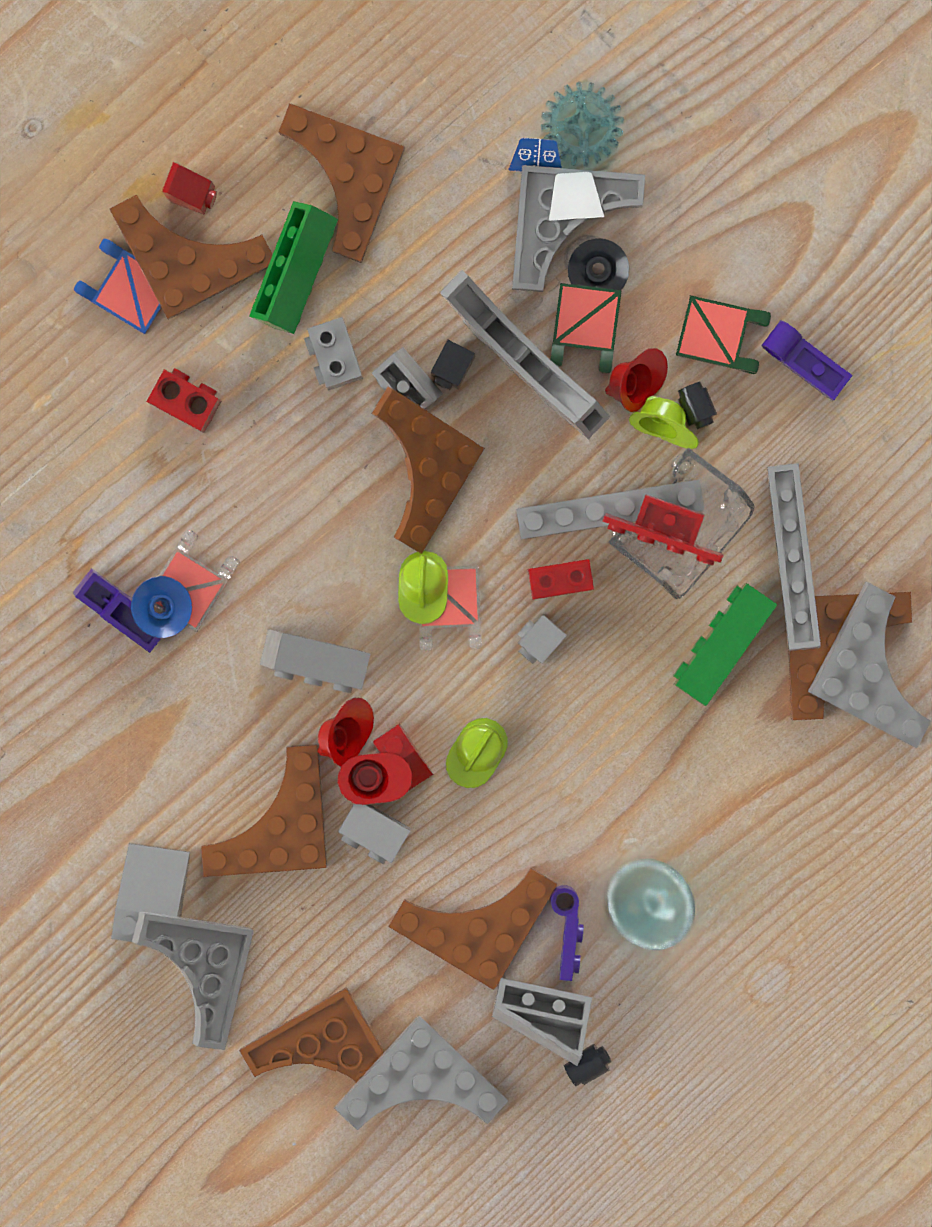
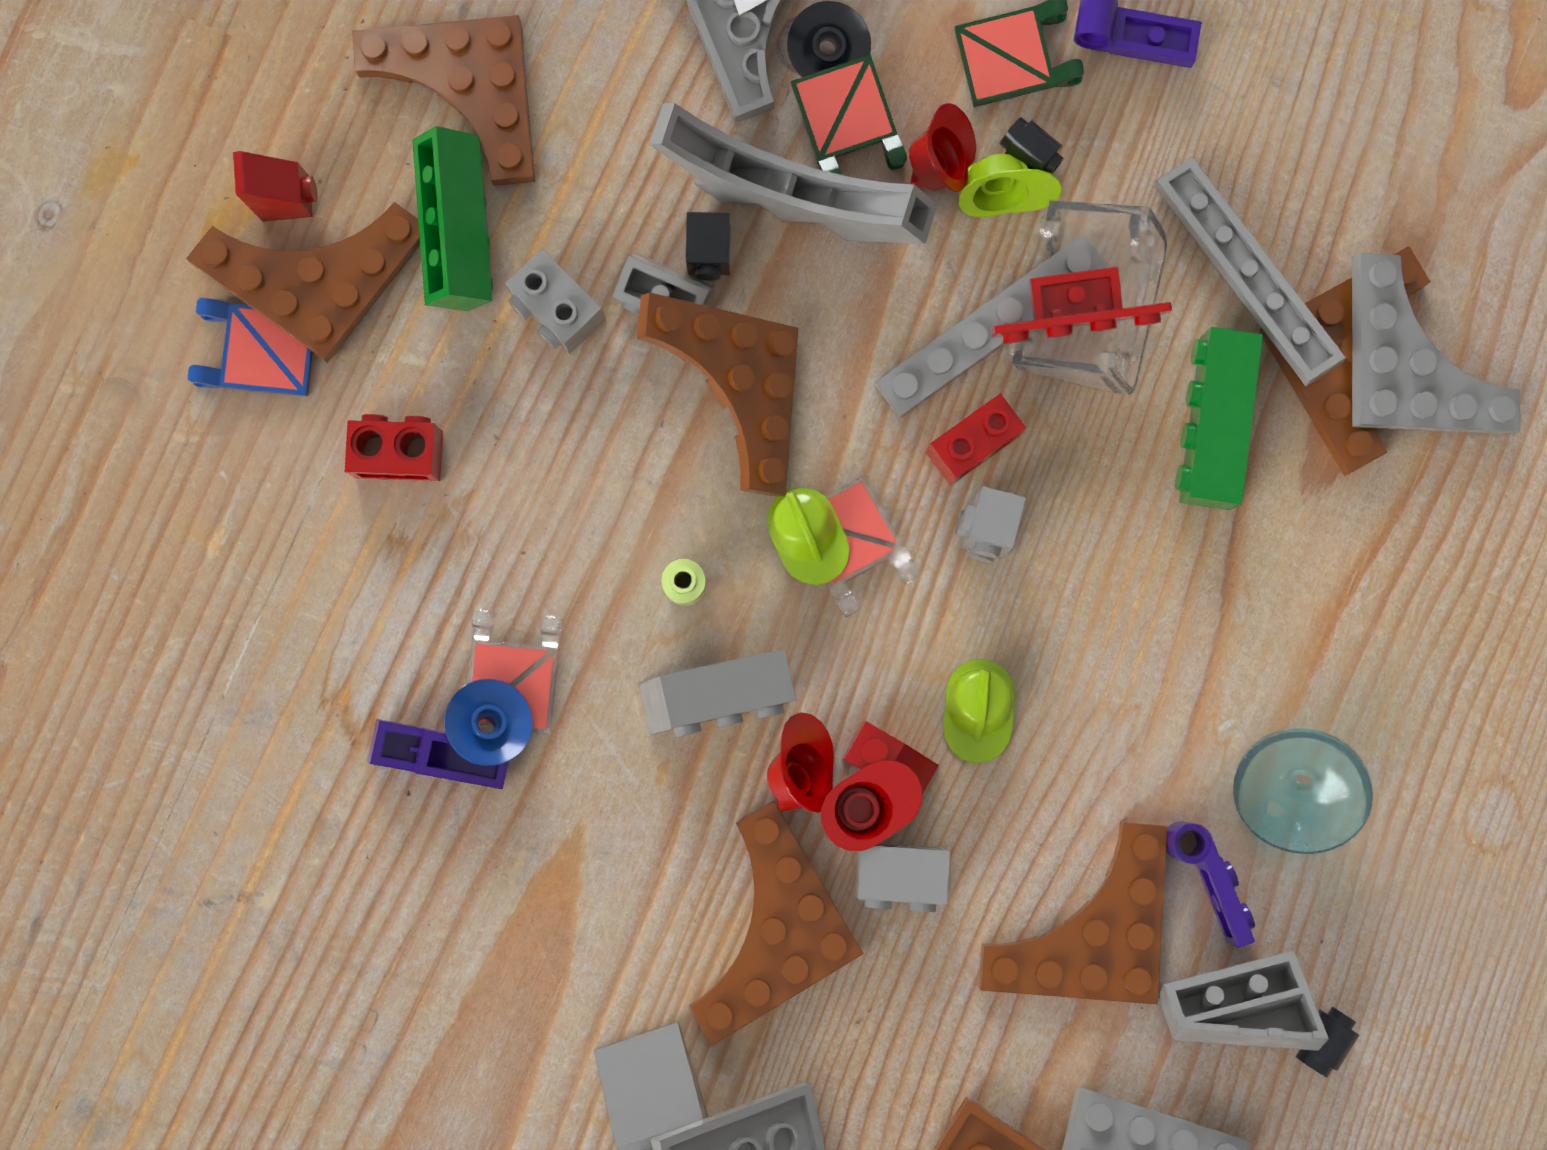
camera: 25 degrees left, 5 degrees down
none -> yellowish green brick [661,559,707,606]

